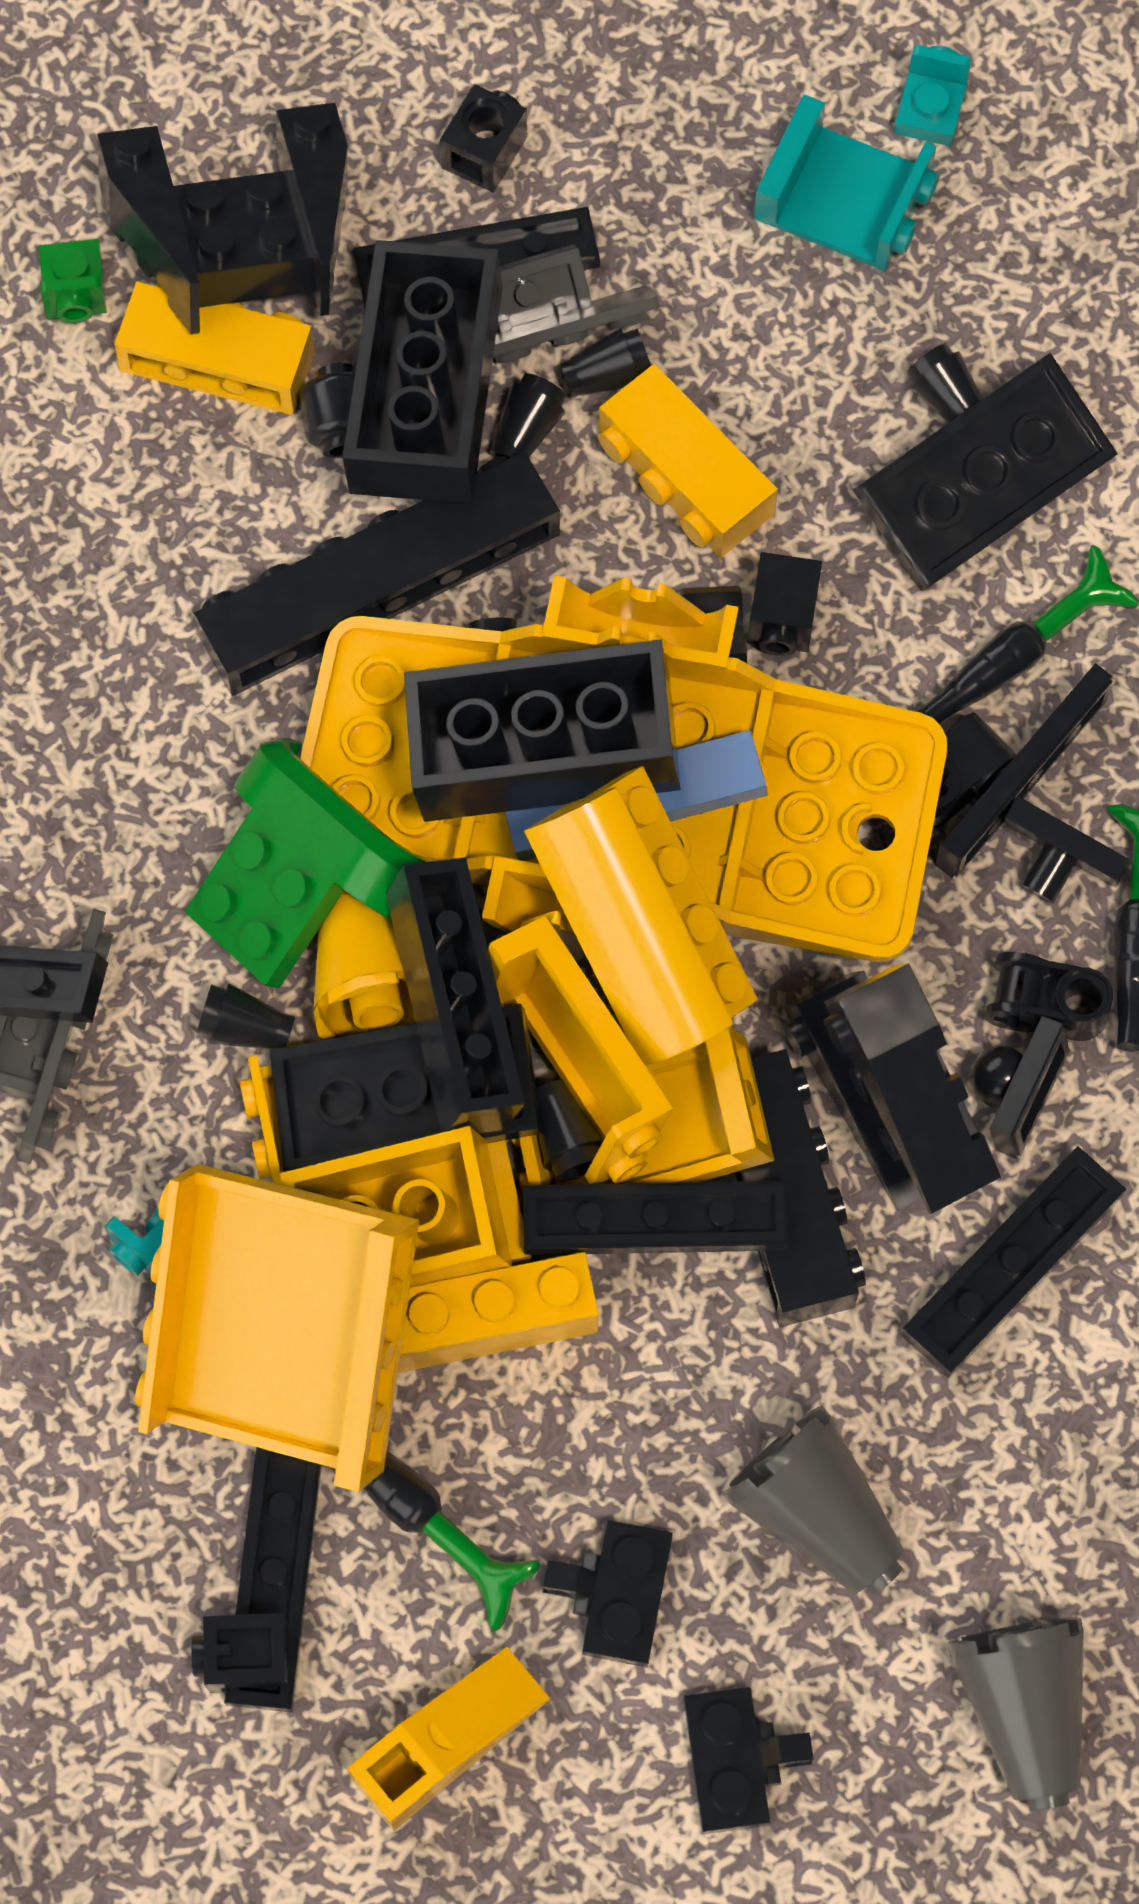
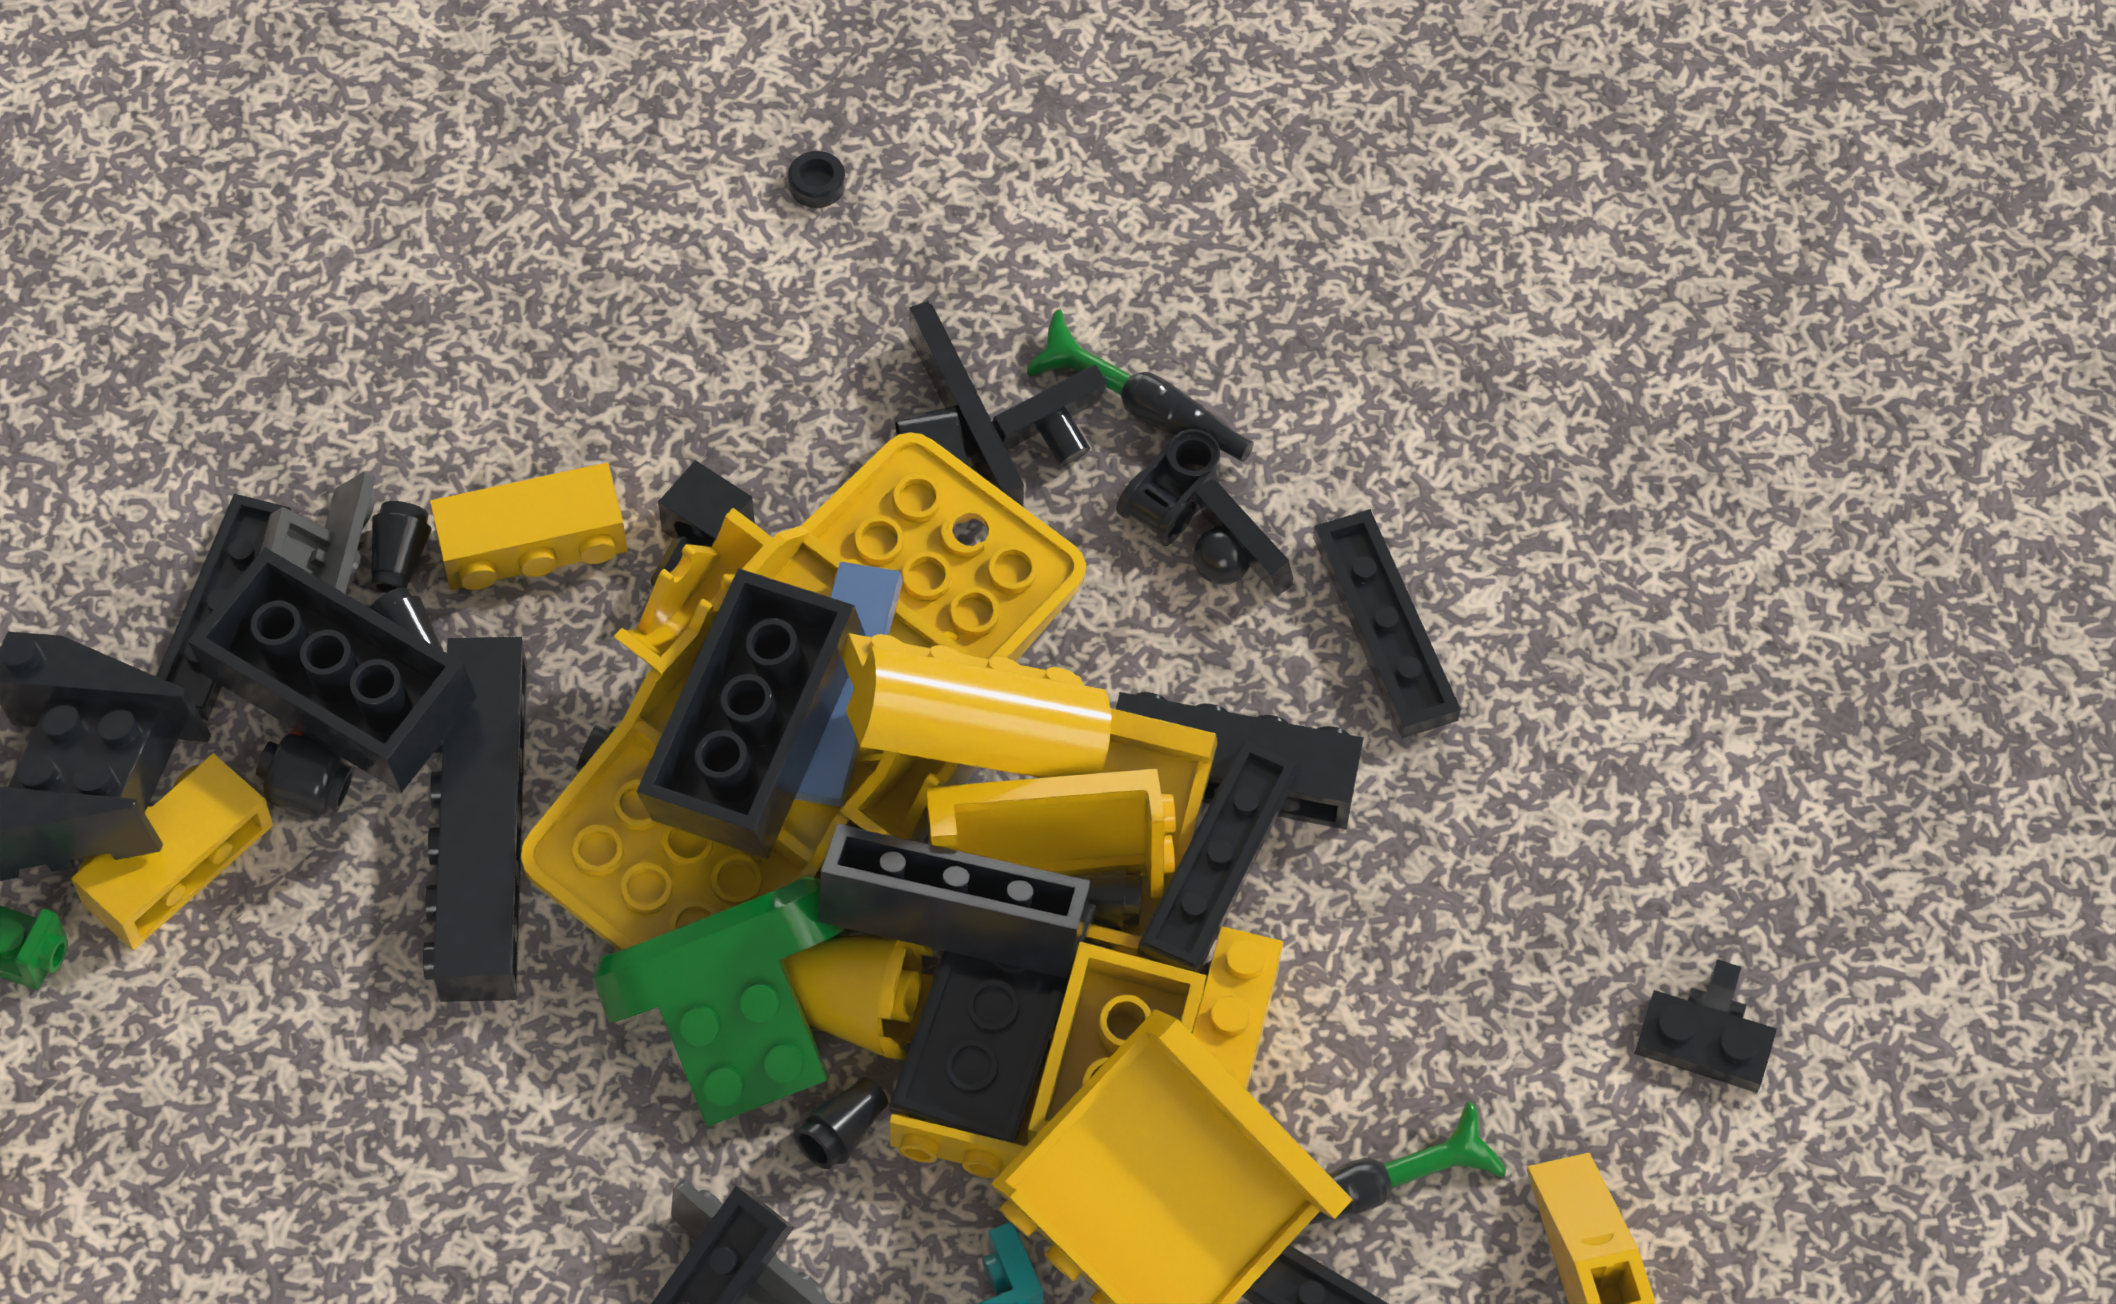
camera: 65 degrees left, 10 degrees down
black brick [440,84,527,193] -> none
black hinge [542,1520,673,1668] -> none
dark grey cone [722,1406,904,1595] -> none
teal panel [754,94,940,272] -> none
black wedge [783,963,1001,1214] -> none
black tile [852,353,1118,591] -> none
teal bracket [894,45,972,147] -> none
black cone [907,343,983,423] -> none
black piece [918,545,1139,724] -> none
dark grey cone [947,1617,1084,1811] -> none

